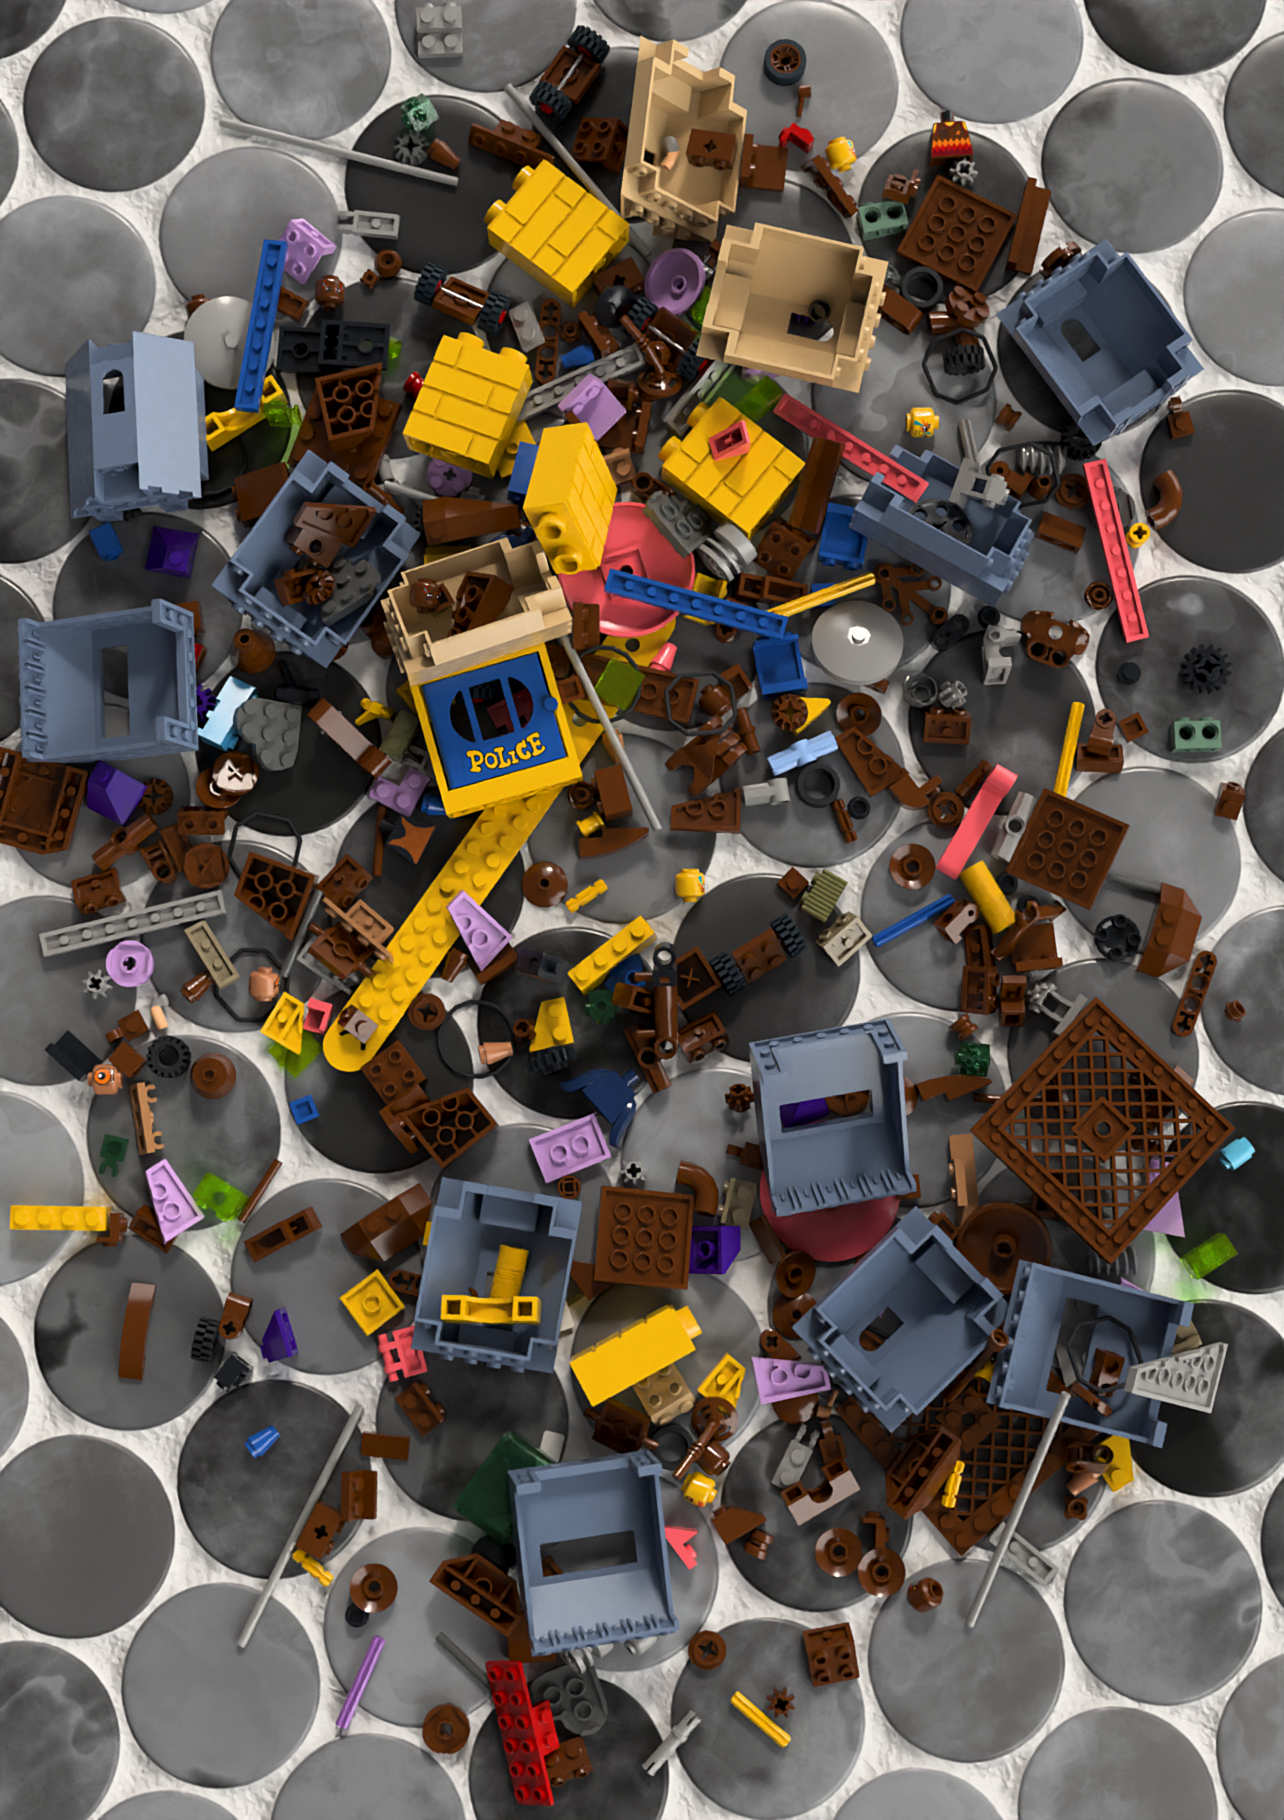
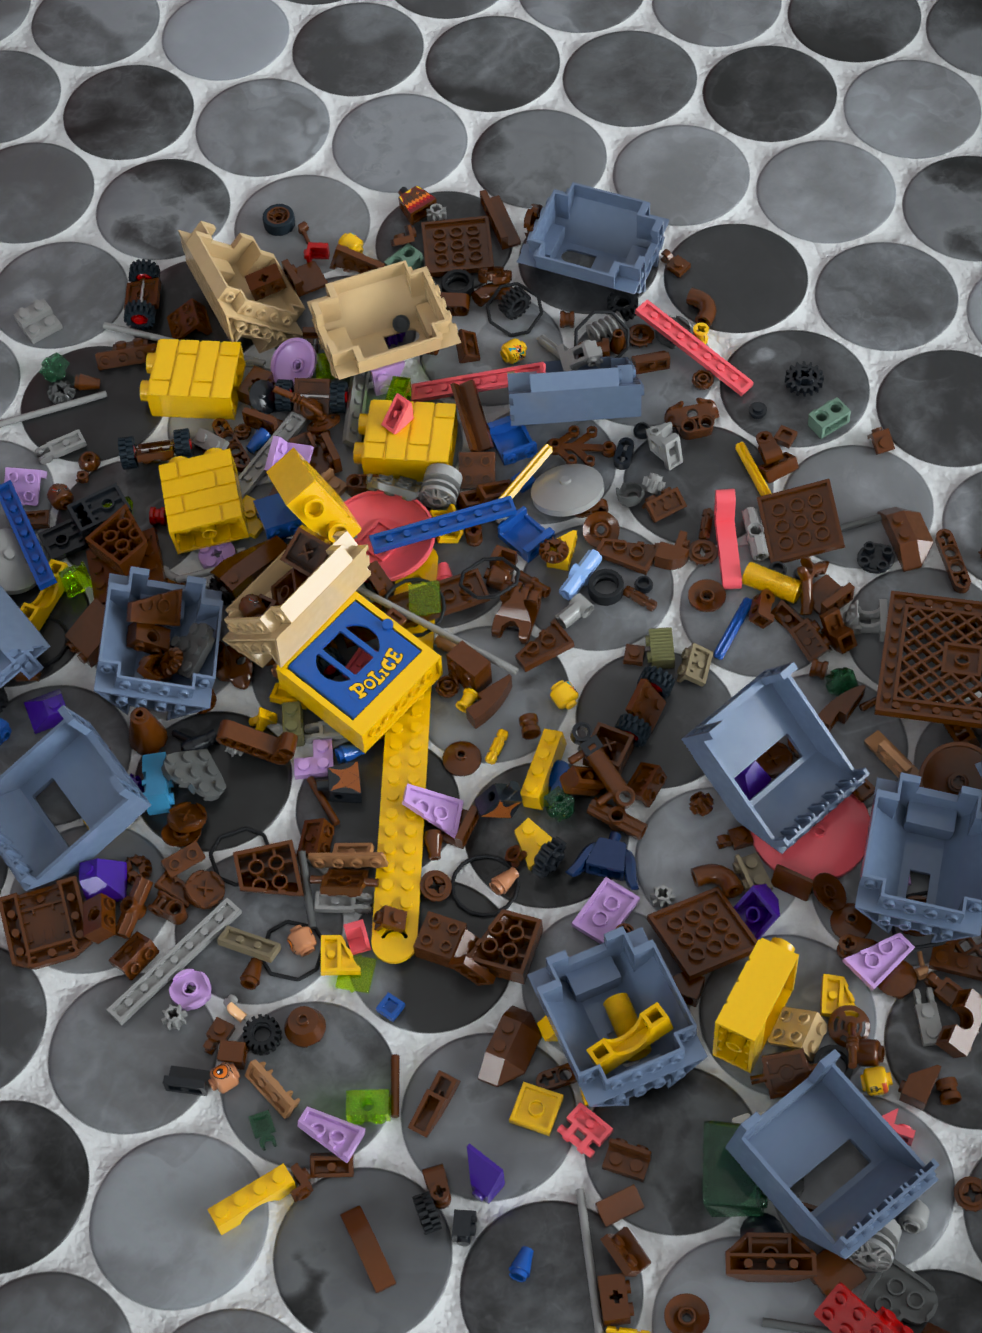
camera: 25 degrees left, 25 degrees down
none -> reddish brown brick [83,893,116,944]
none -> reddish brown brick [280,525,333,577]
none -> reddish brown slope [456,329,481,363]
none -> reddish brown wheel [519,713,541,740]

